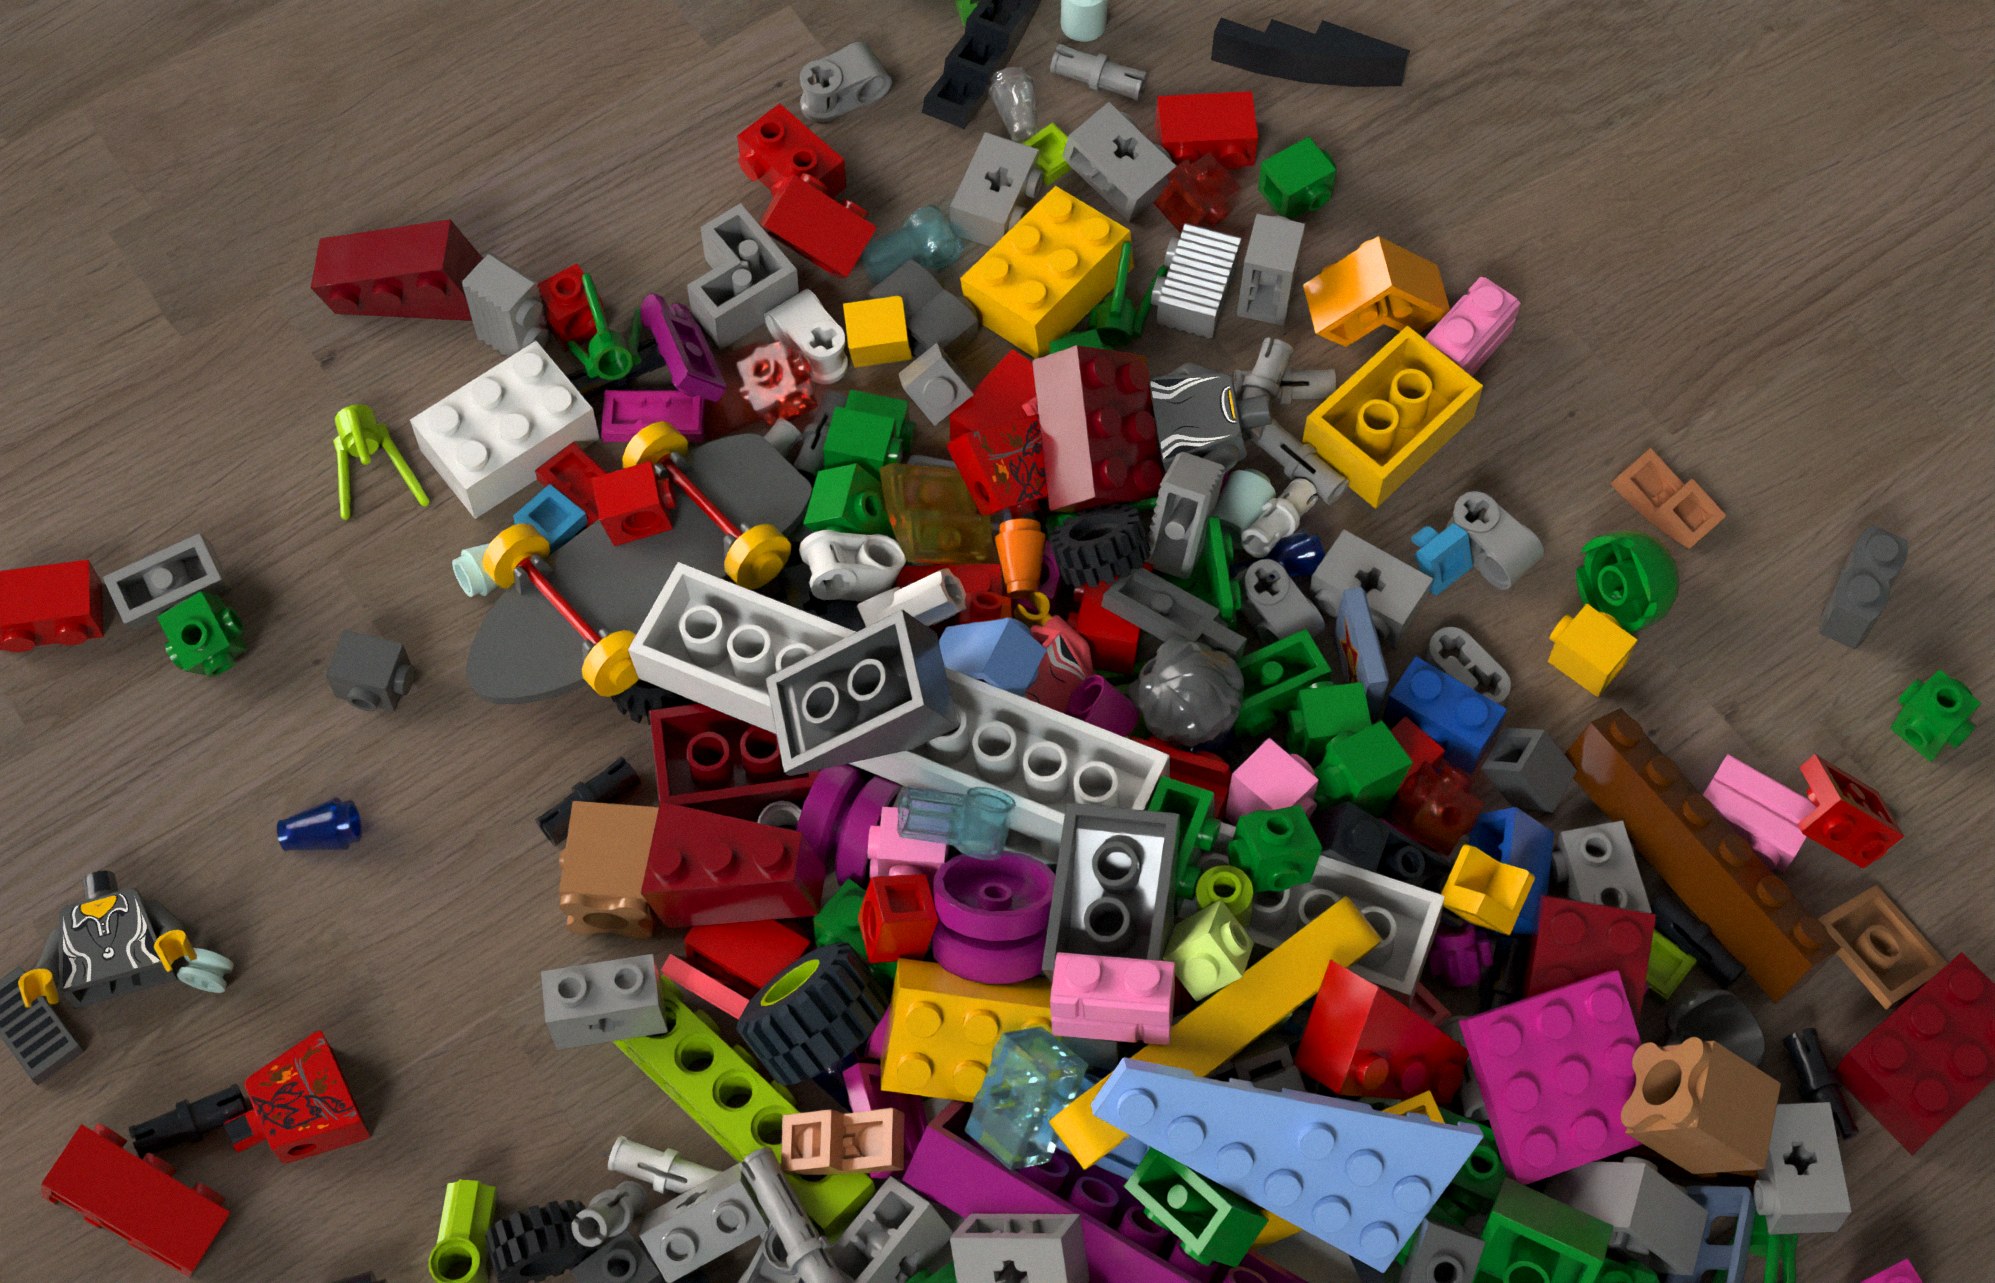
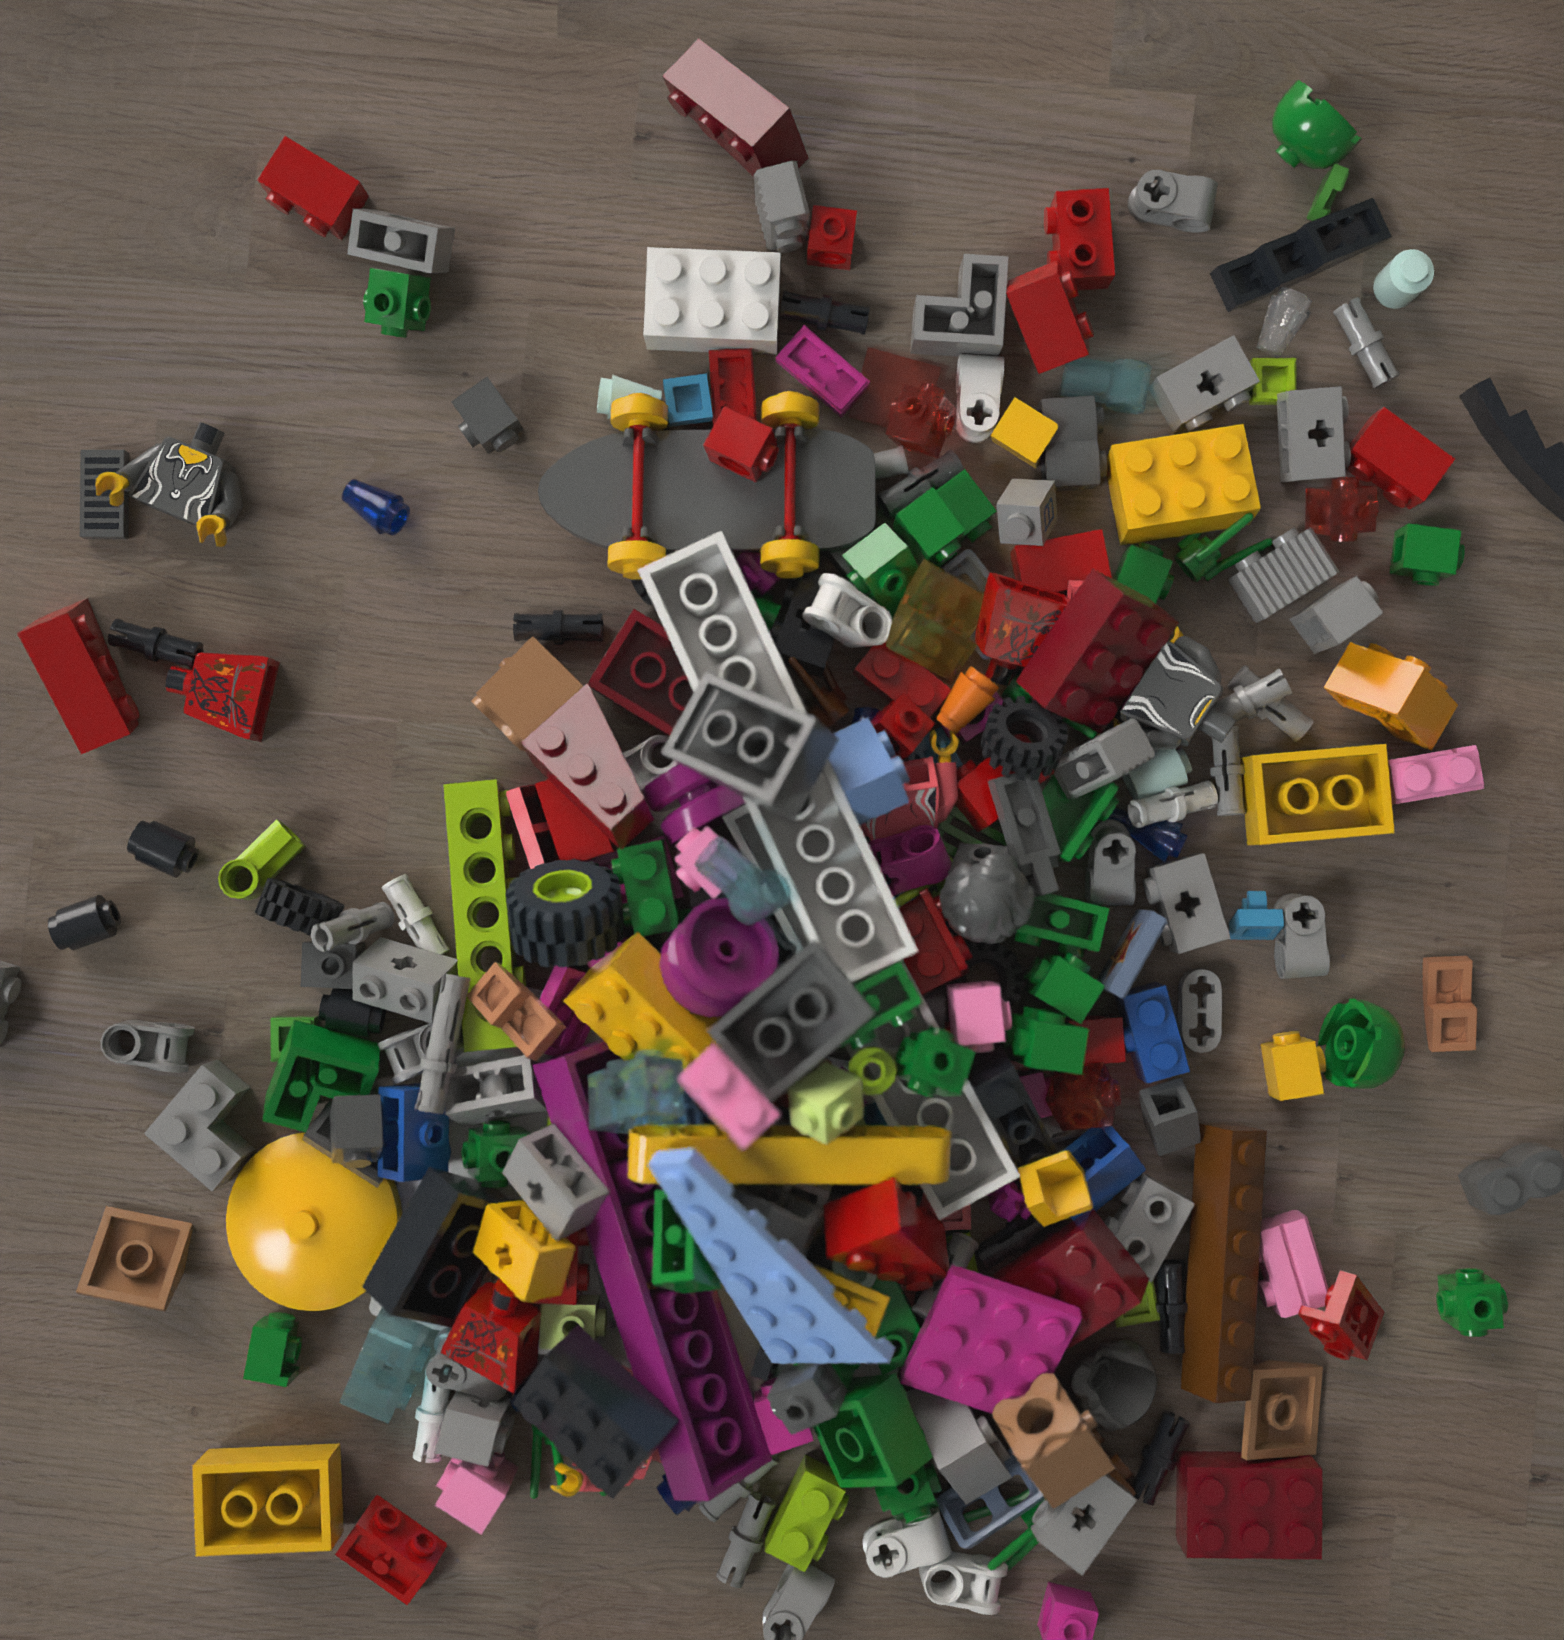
camera: 45 degrees right, 25 degrees up
light aqua bush [177,948,234,993] -> none
lime plant [333,404,430,520] -> none
light grey brick [541,954,668,1050] -> none
green plant [567,273,643,380] -> none
magenta hinge [639,293,727,402] -> none
white piece [857,568,966,627] -> none
red brick [858,874,938,963] -> none

